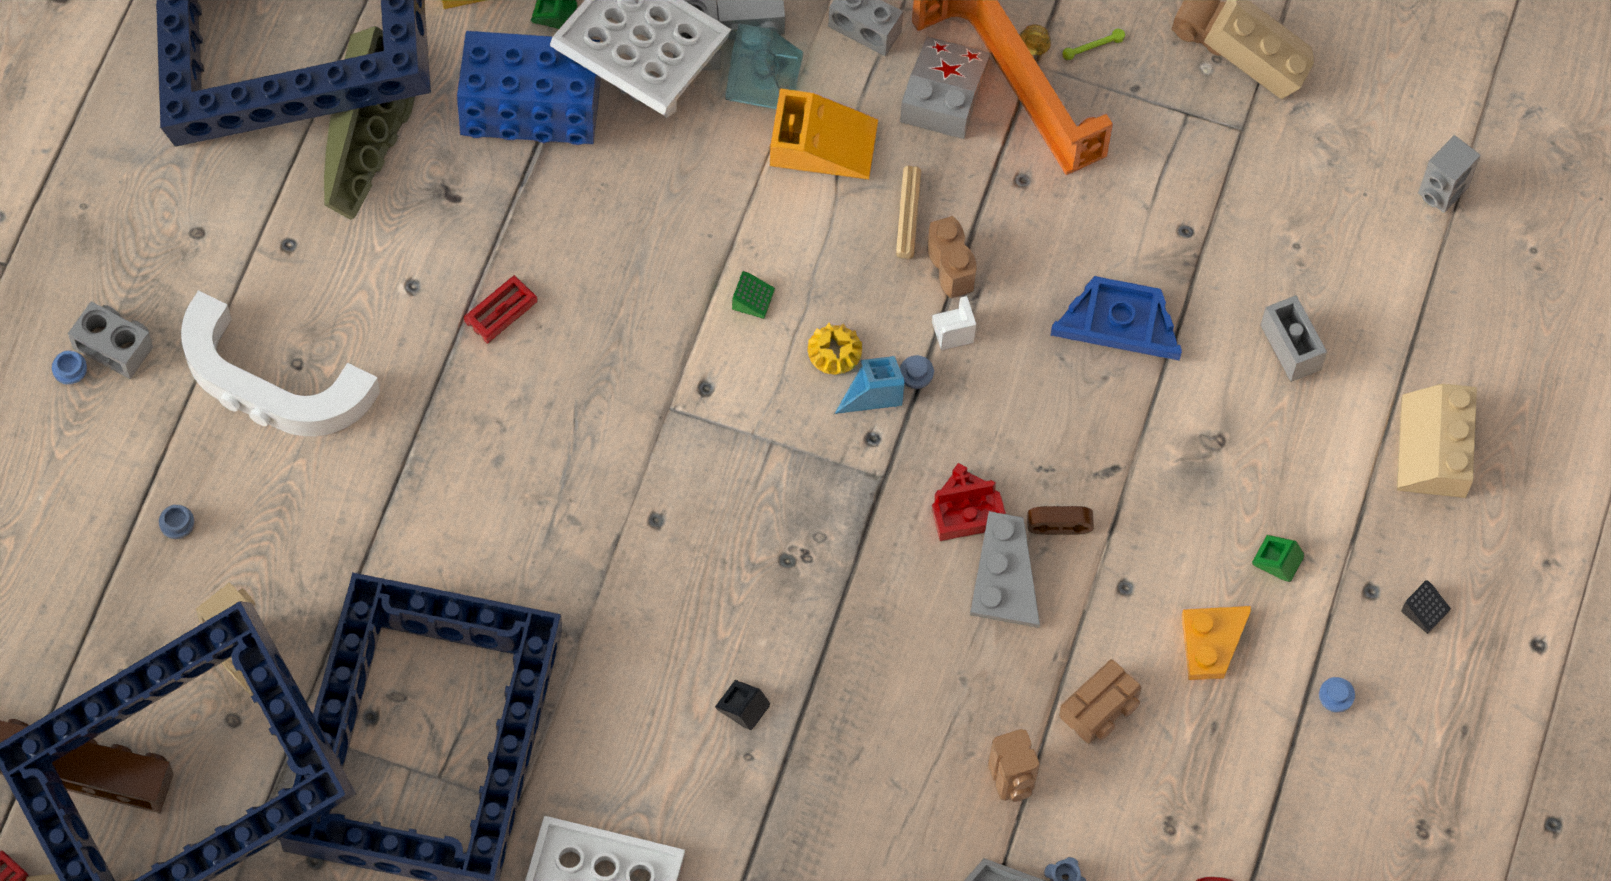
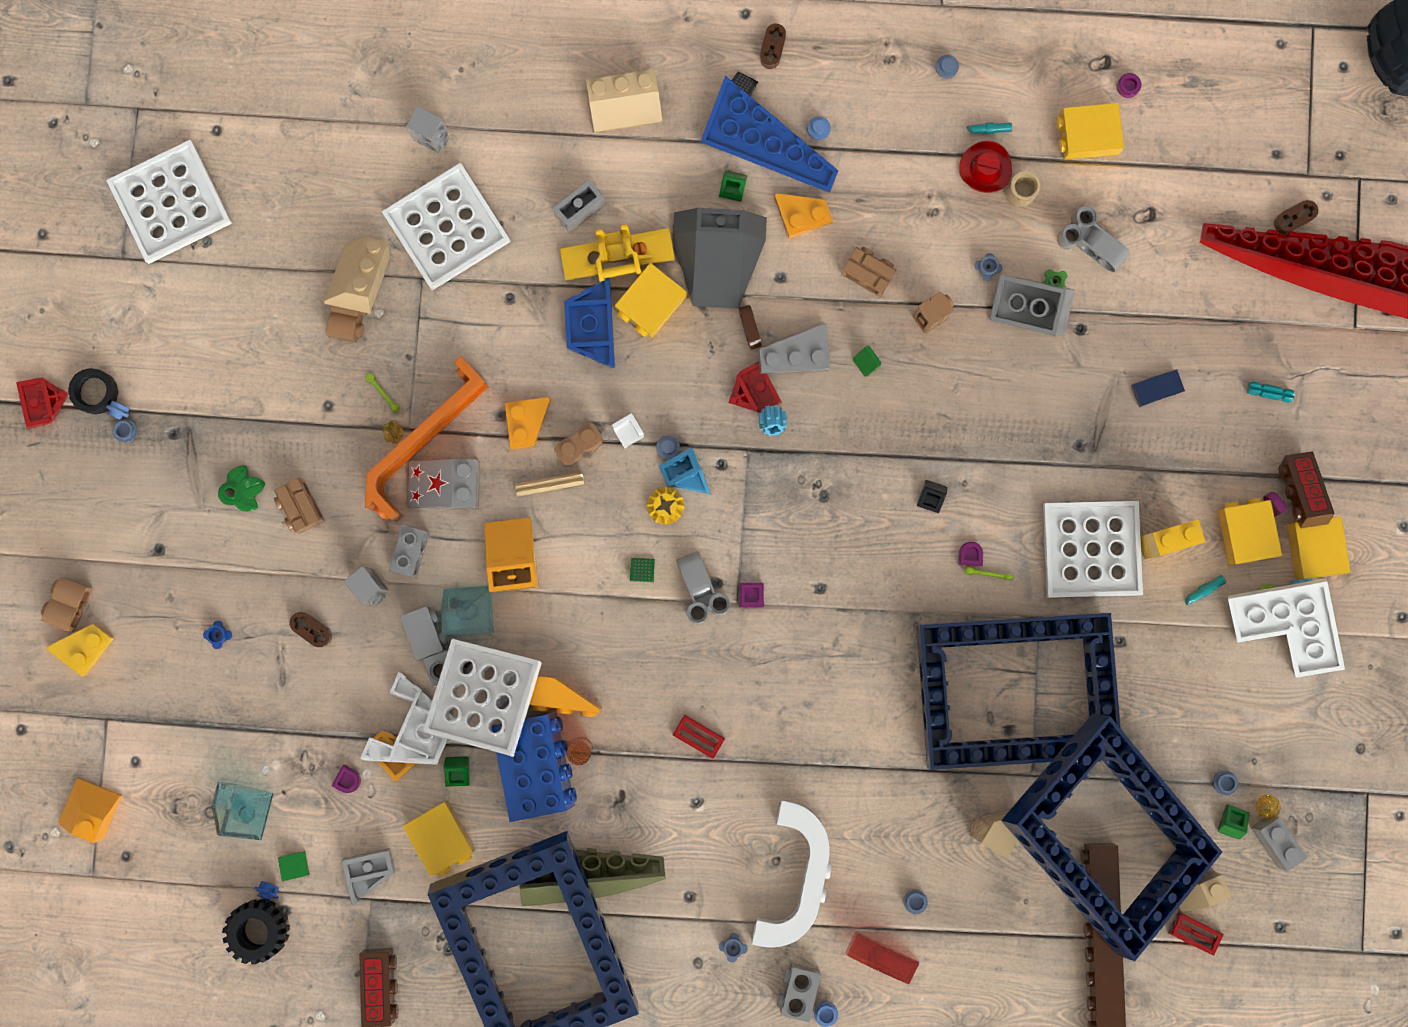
camera: 105 degrees left, 20 degrees up
none -> white piece [382,163,511,291]
none -> light orange wing [505,397,551,450]
none -> light orange slope [529,675,602,717]
none -> yellow piece [560,224,675,282]
none -> clear orange piece [567,737,593,765]
none -> yellow brick [615,263,687,339]
none -> dark grey wedge [673,208,767,309]
none -> light grey piece [676,551,730,625]
none -> blue wing [701,75,838,193]
none -> sand blue plate [719,933,748,962]
none -> magenta tile [740,583,764,607]
none -> medium azure gear [758,405,787,436]
none -> reddish brown beam [760,23,786,69]
none -> clear red slope [845,931,920,984]
none -> green slope [853,345,881,377]
none -> magenta tile [958,542,983,566]
none -> lime hinge [965,566,1014,580]

